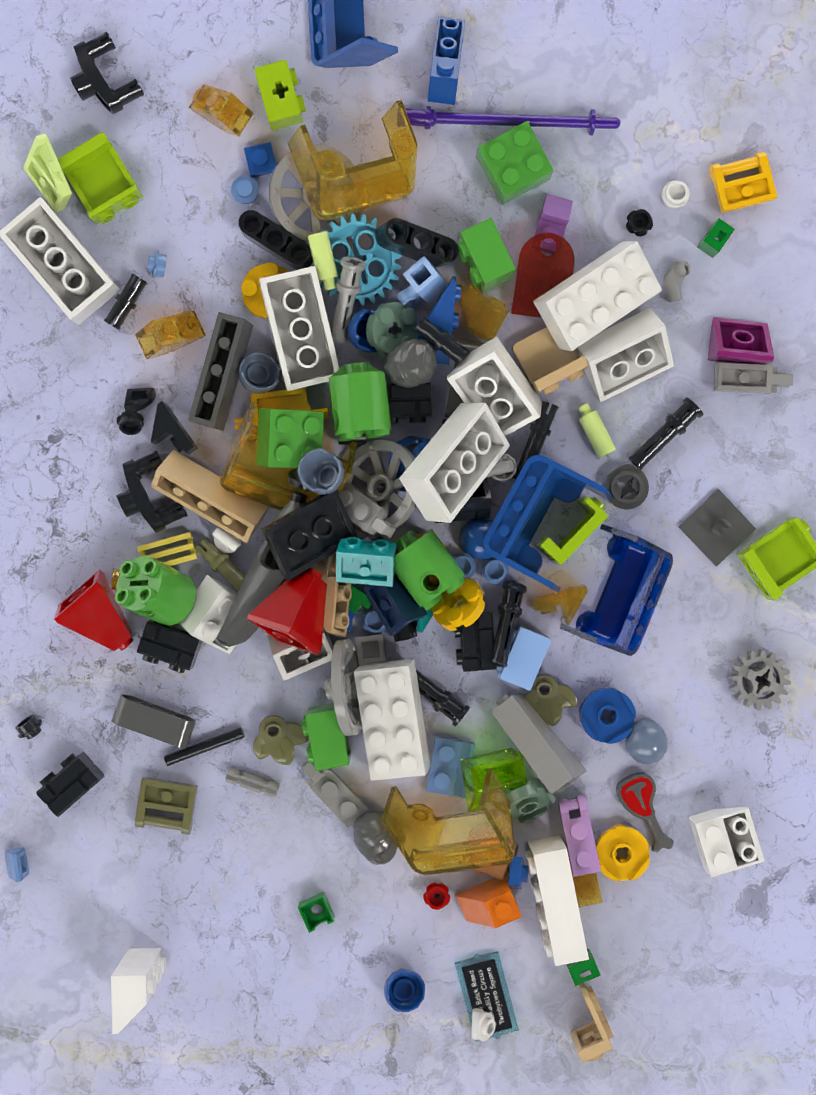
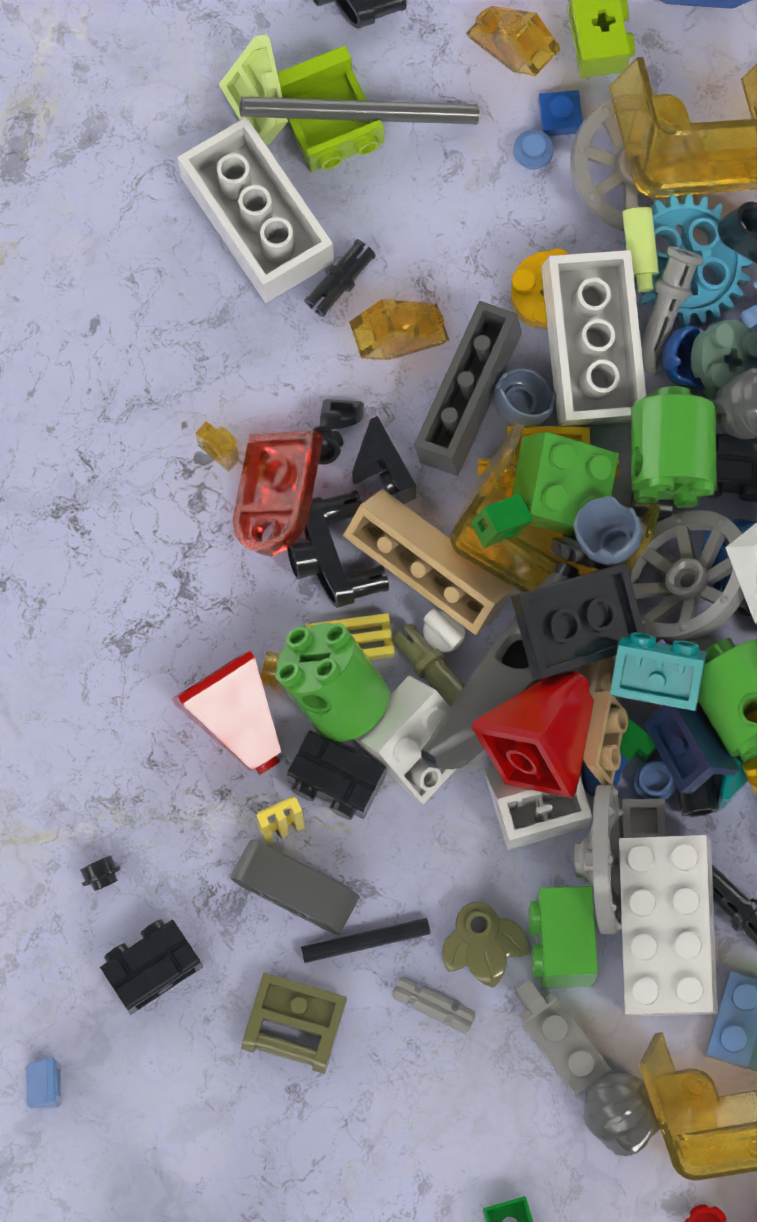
camera: 10 degrees right, 15 degrees down
medium blue plate [147,251,167,278] -> none
black beam [239,210,313,270] -> none
light grey hinge [339,481,396,538] -> none
none -> clear yellow plate [196,421,239,472]
none -> clear red plate [233,430,324,556]
none -> dark grey piece [239,96,480,125]
none -> light yellow tile [256,797,305,845]
none -> green piece [470,493,533,549]

